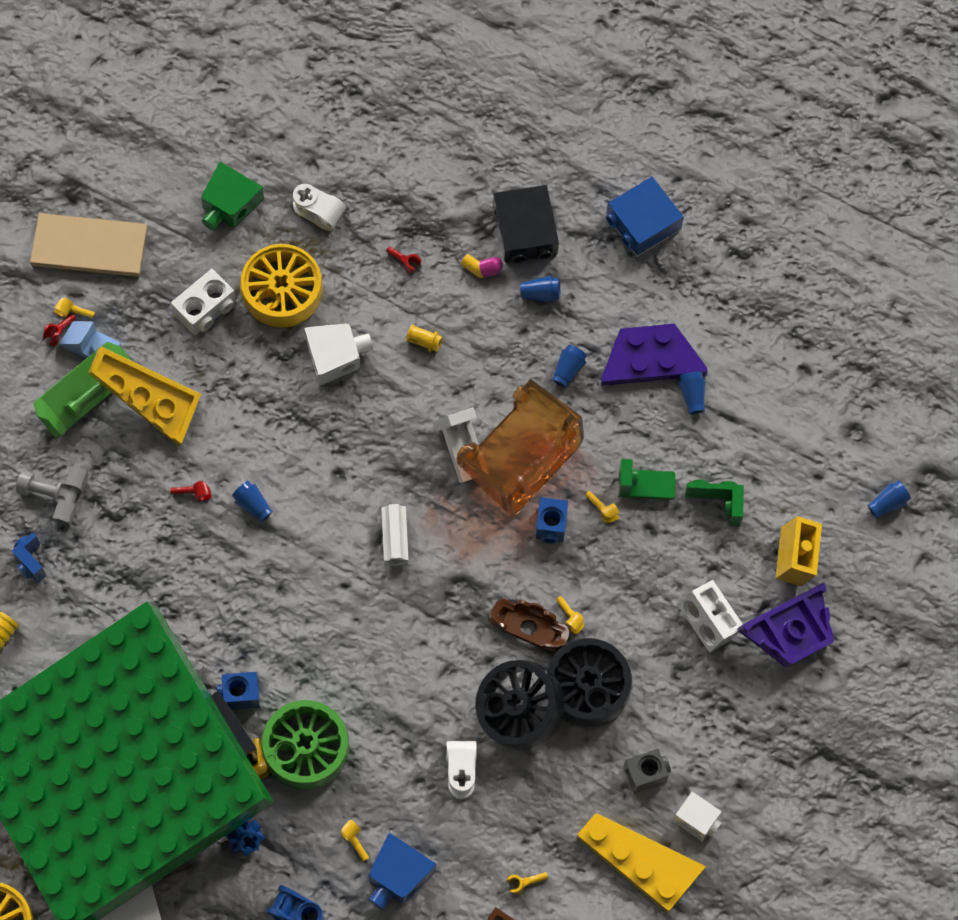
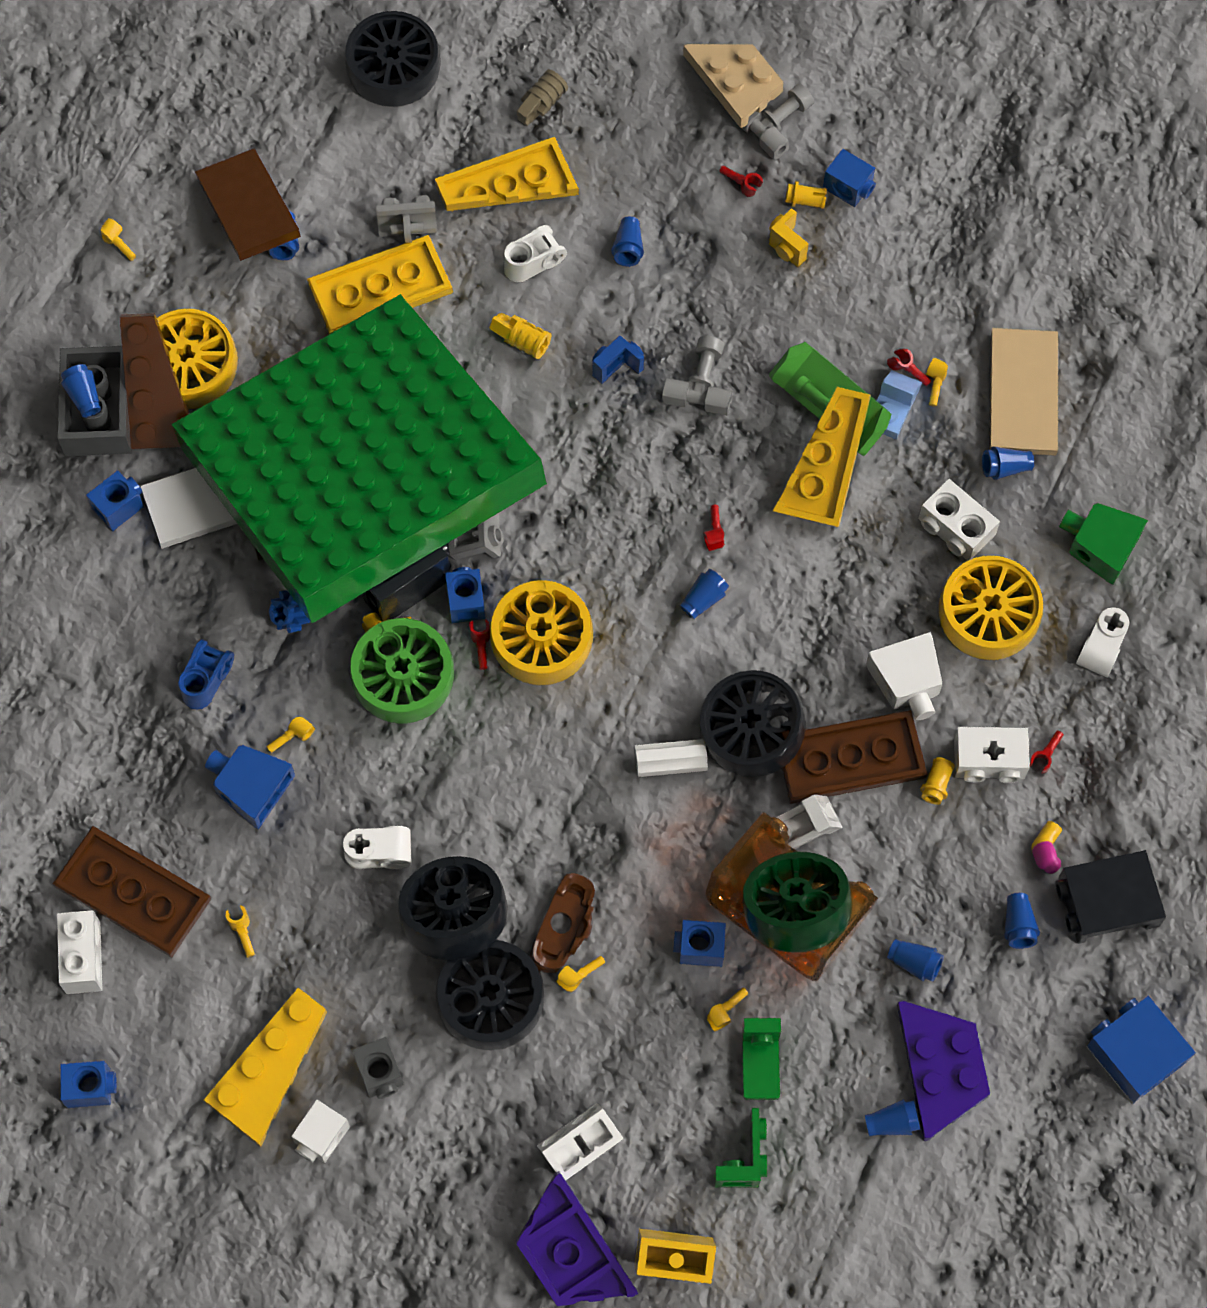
camera: 90 degrees right, 0 degrees up
none -> red hand [469,619,490,670]
none -> yellow piece [490,580,593,685]
none -> black piece [700,670,806,777]
none -> dark green piece [742,852,853,953]
none -> reddish brown tile [777,710,928,804]
none -> white brick [954,727,1030,783]
none -> blue cone [982,446,1034,480]

